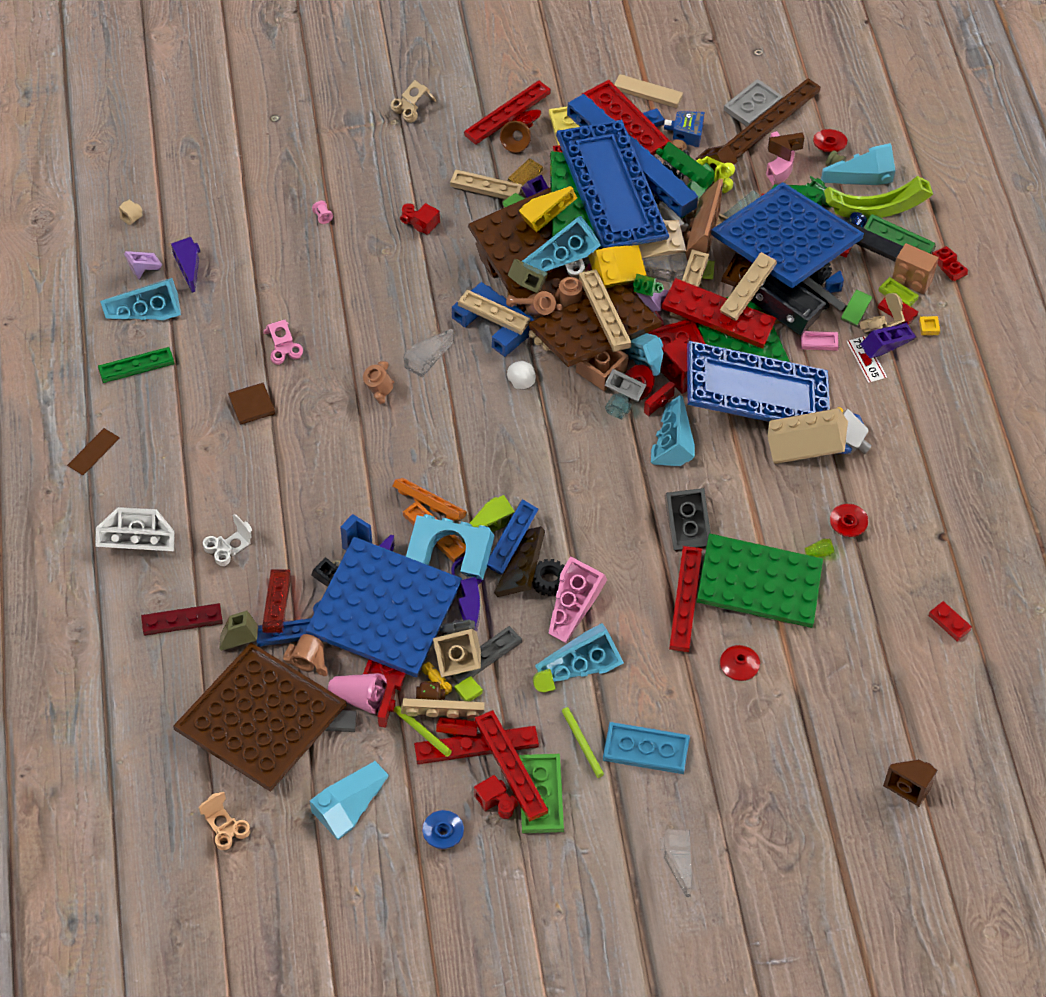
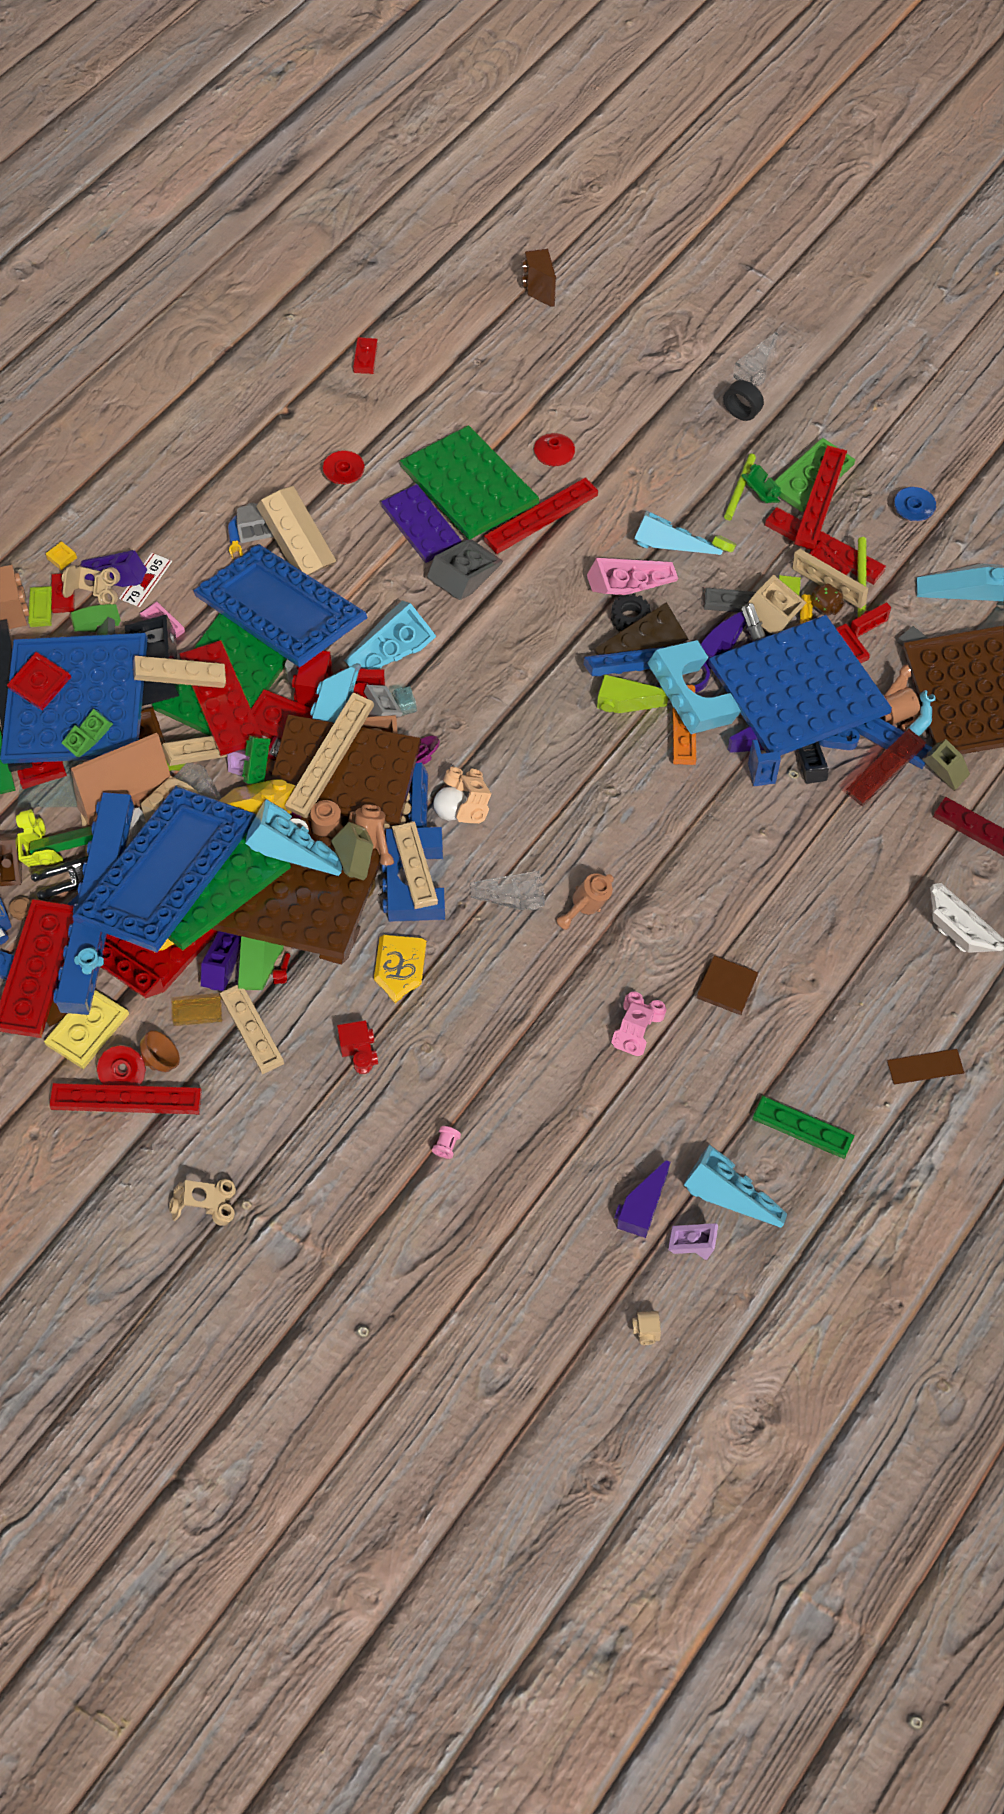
camera: 135 degrees left, 5 degrees up
white piece [203,514,252,566] -> none
bright pink cone [328,673,387,714] -> none
orange plate [393,478,467,521] -> none
red brick [474,774,518,819] -> none
yellow slope [519,186,577,232] -> none
dark azure tile [603,722,690,774] -> none
green hinge [656,142,713,188] -> none
clear neon green cone [804,538,835,557] -> none
none -> red tile [7,652,72,711]
none -> bright green slope [62,709,113,757]
none -> medium azure plate [74,947,104,975]
none -> yellow tile [374,935,427,1003]
none -> dark purple plate [381,484,461,563]
none -> blue plate [409,762,428,828]
none -> magenta dish [416,735,440,765]
none -> light nougat piece [443,767,492,824]
none -> black tyre [723,380,764,421]
none -> green hinge [741,464,781,503]
none -> medium azure arm [906,690,935,738]

